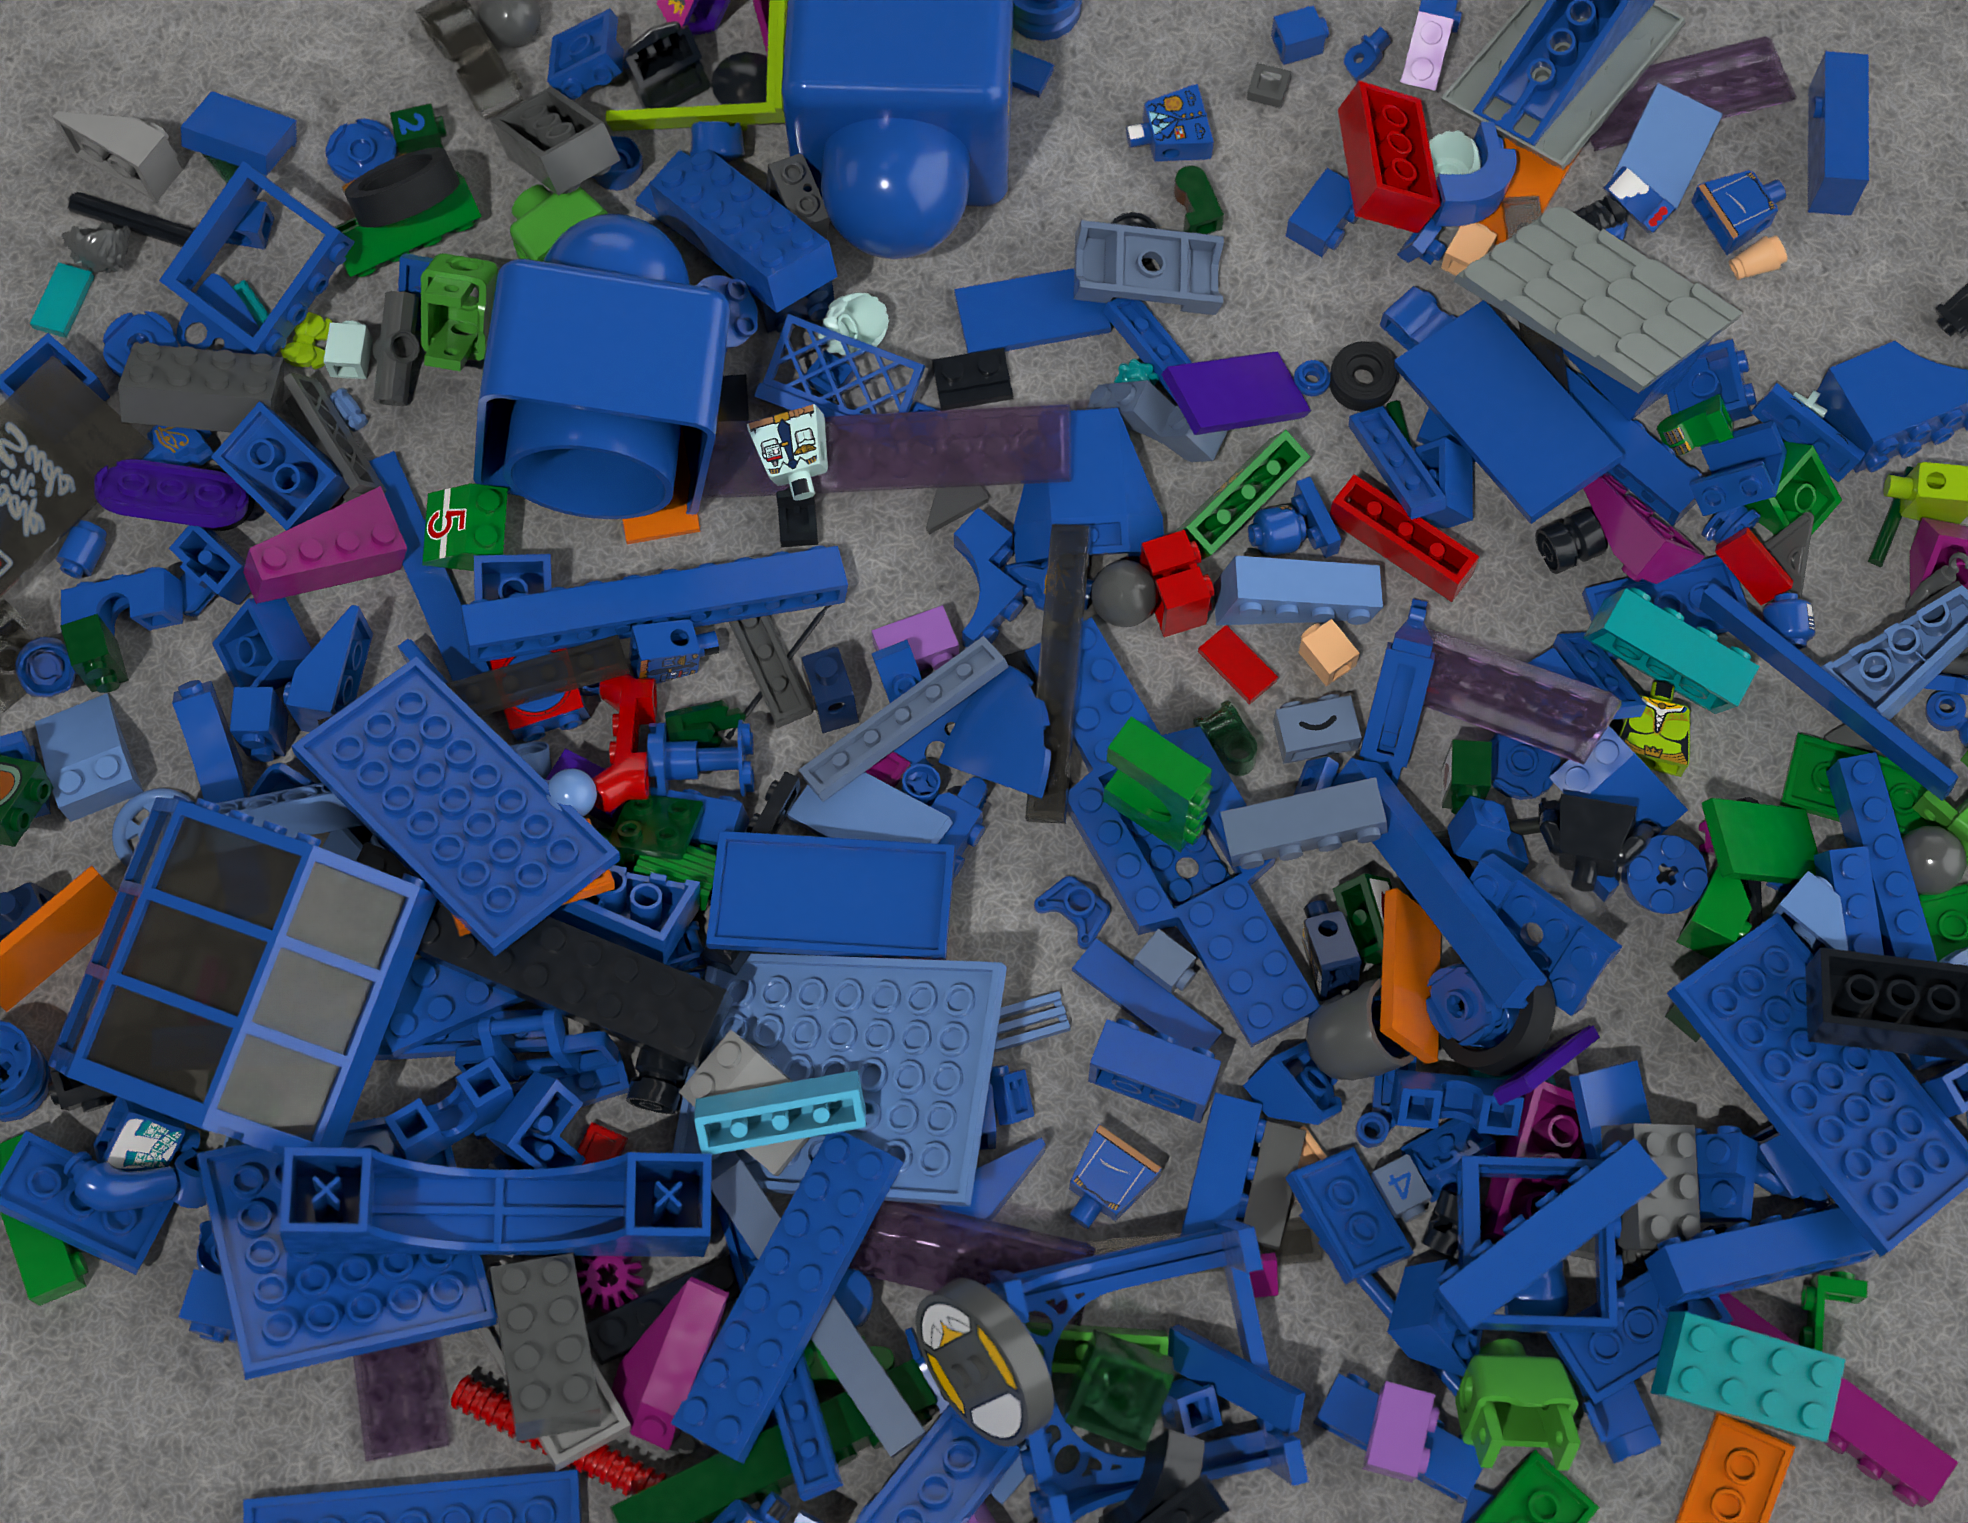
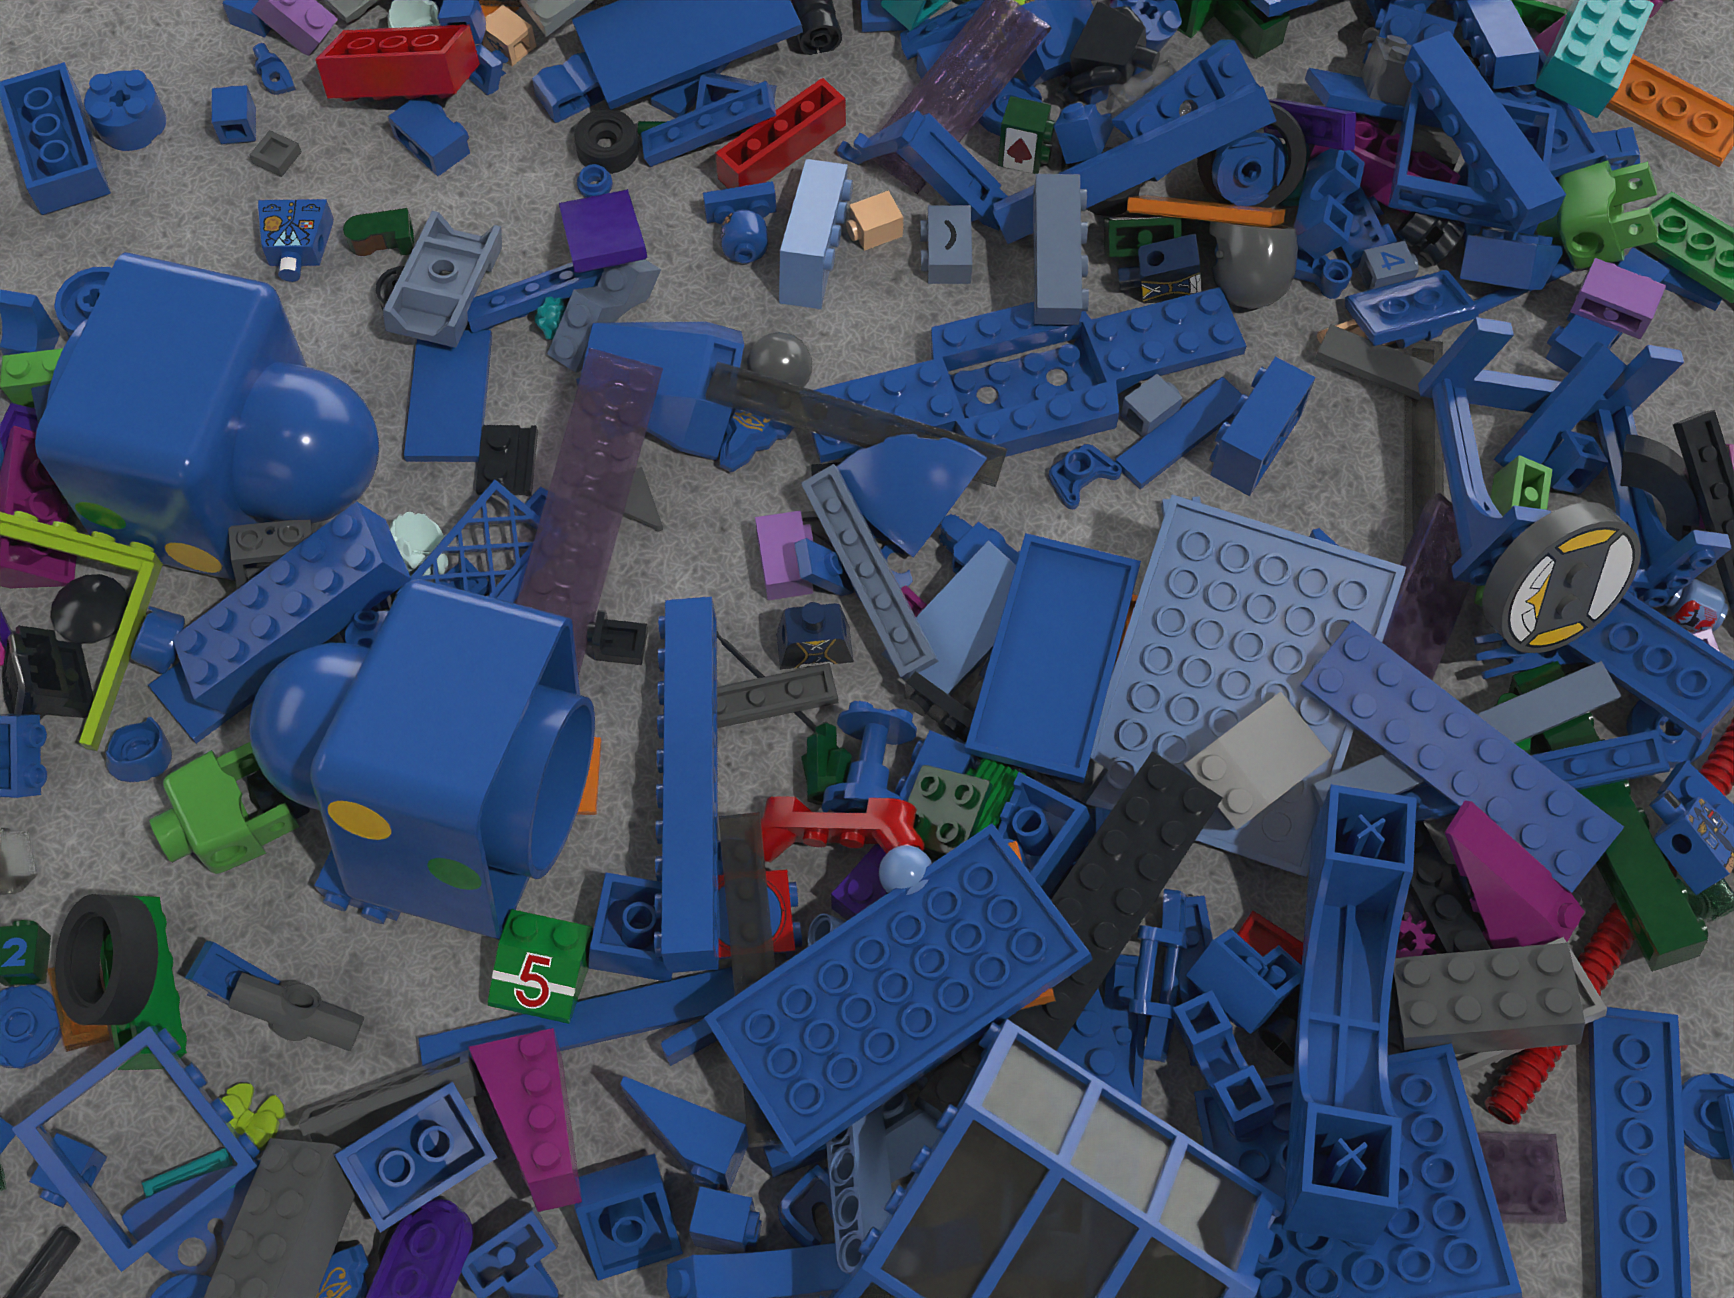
camera: 80 degrees left, 5 degrees down
light aqua brick [324,321,373,379] -> none
medium blue piece [329,388,368,432] -> none
bright green piece [421,253,498,371] -> none
dark grey brick [490,87,620,195] -> none
black wheel [626,1048,688,1114] -> none
blue torso [629,619,719,684] -> none
medium azure brick [694,1070,866,1154] -> none
light aqua torso [747,404,828,500] -> none
blue wheel [901,764,941,807] -> none
blue arch [954,508,1024,648] -> none
clear green brick [1064,1329,1175,1451] -> none
blue torso [1069,1124,1162,1229] -> none
green arch [1103,716,1213,853] -> none
red piece [1140,530,1214,637] -> none
green brick [1174,429,1310,560] -> none
blue brick [1180,1093,1266,1267] -> none
clear green piece [1193,700,1258,776] -> none
red tile [1198,625,1278,705] -> none
blue slope [1243,1041,1342,1125] -> none
blue tile [1294,757,1339,795] -> none

